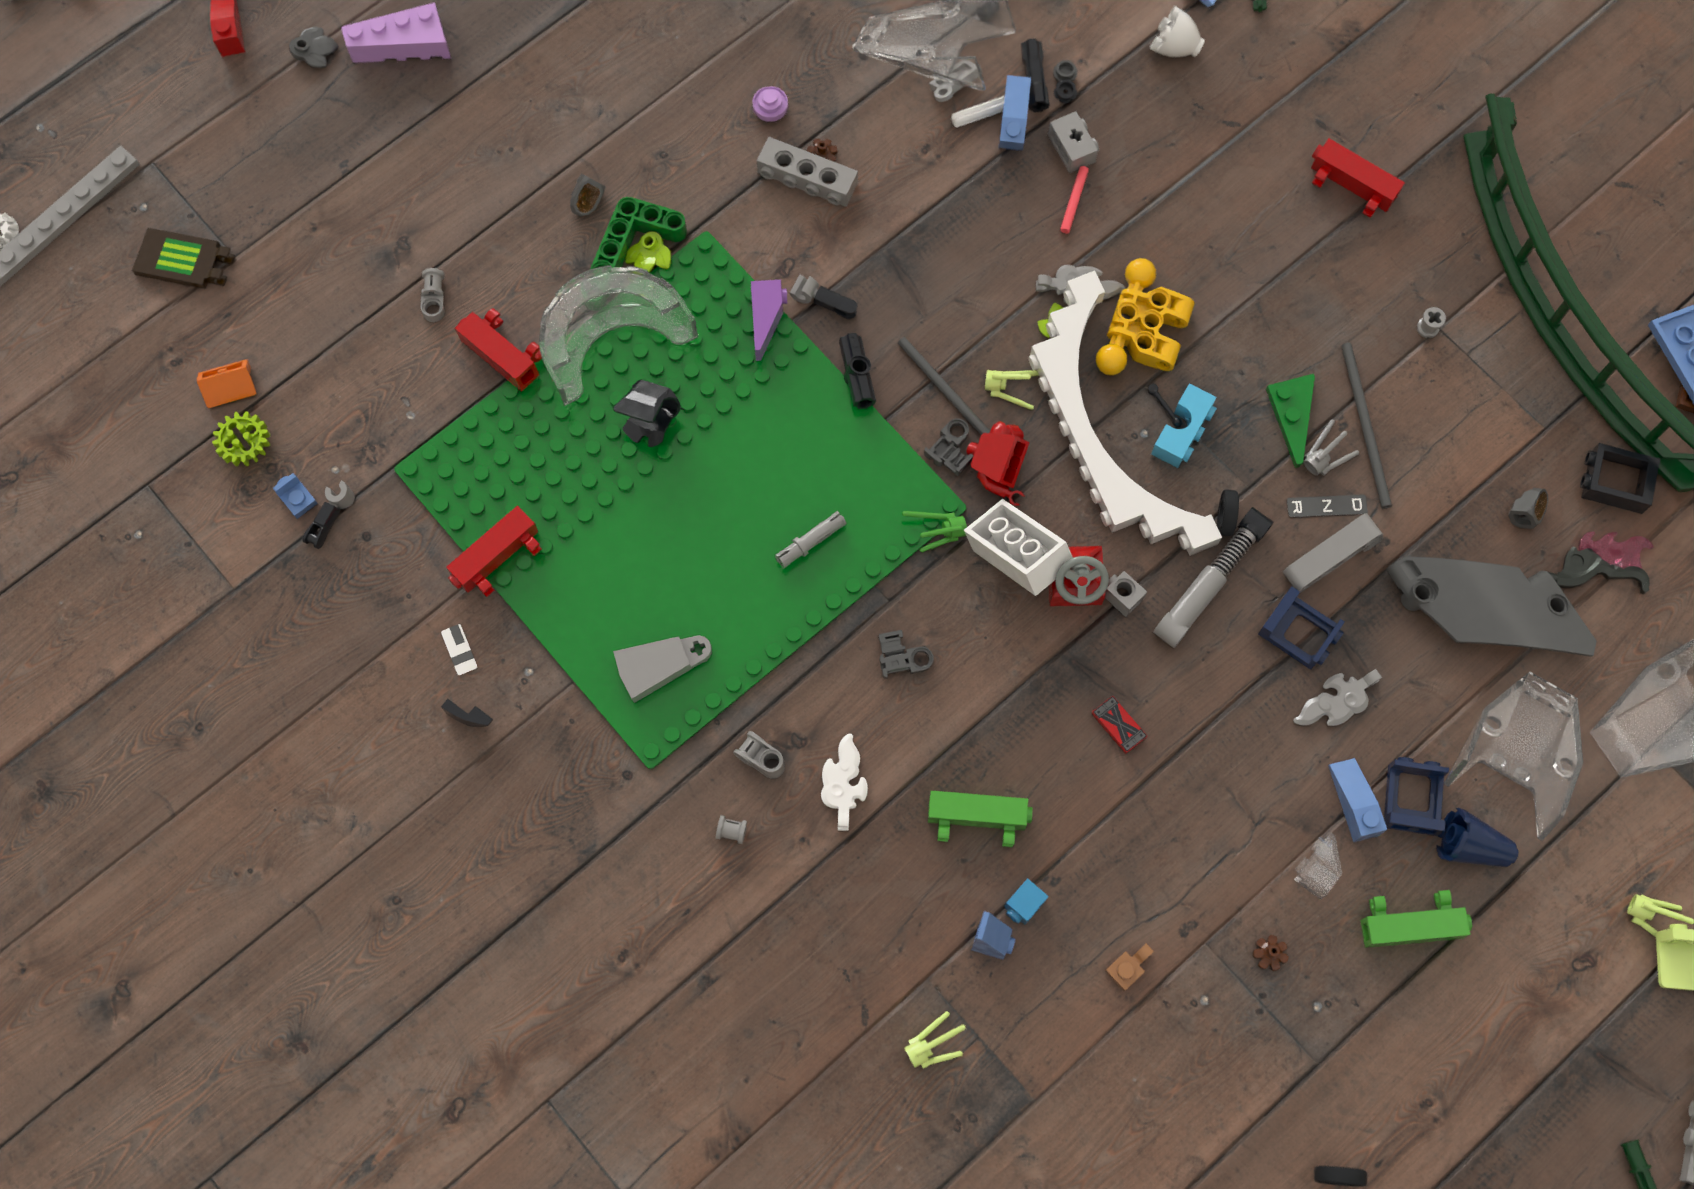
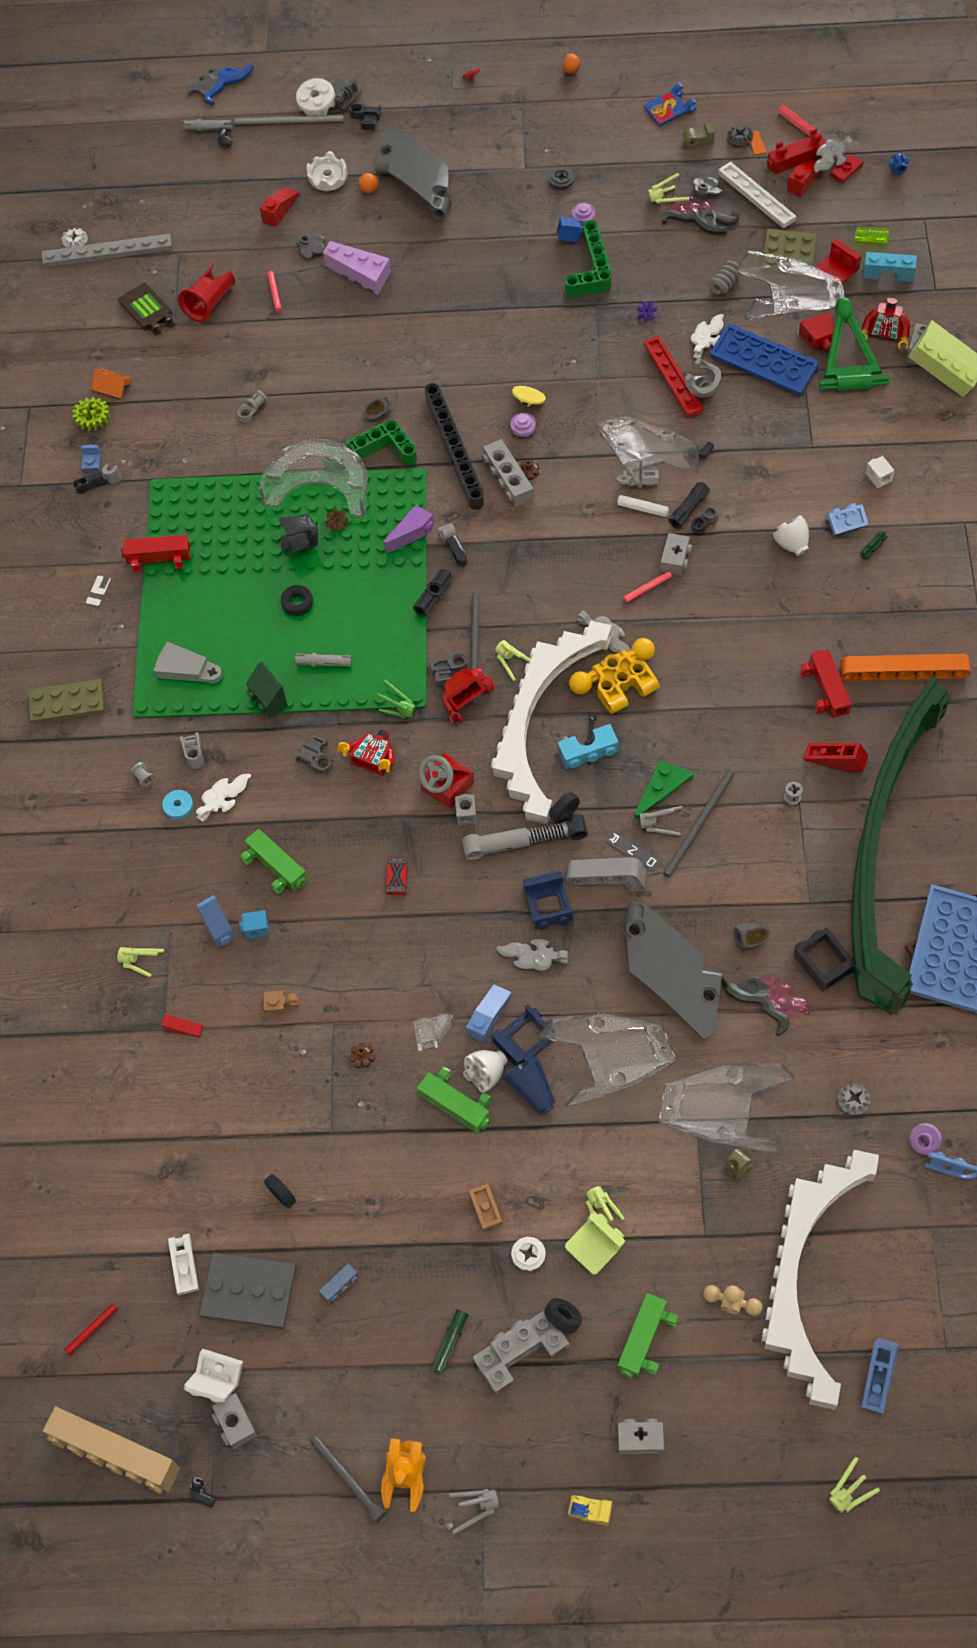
camera: 45 degrees right, 10 degrees down
black slope [441,699,493,727] -> none
red brick [455,308,544,392] -> none
lime plate [625,231,671,278] -> none
white brick [964,499,1073,596] -> none
medium blue slope [999,75,1031,151] -> none
none -> olive plate [29,679,105,724]
none -> red piece [161,1014,203,1038]
none -> medium azure piece [162,790,194,820]
none -> red piece [178,264,236,323]
none -> dark green slope [246,662,288,718]
none -> coral bar [267,271,282,312]
none -> black tyre [281,585,313,616]
none -> reddish brown plant [326,508,348,531]
none -> torso [337,729,395,776]
none -> black beam [425,383,484,510]
none -> white piece [463,1050,507,1093]
none -> medium nougat plate [468,1183,503,1231]
none -> white gear [511,1237,545,1271]
none -> light yellow piece [512,386,546,407]
none -> red slope [804,743,868,772]
none -> orange beam [840,654,971,681]

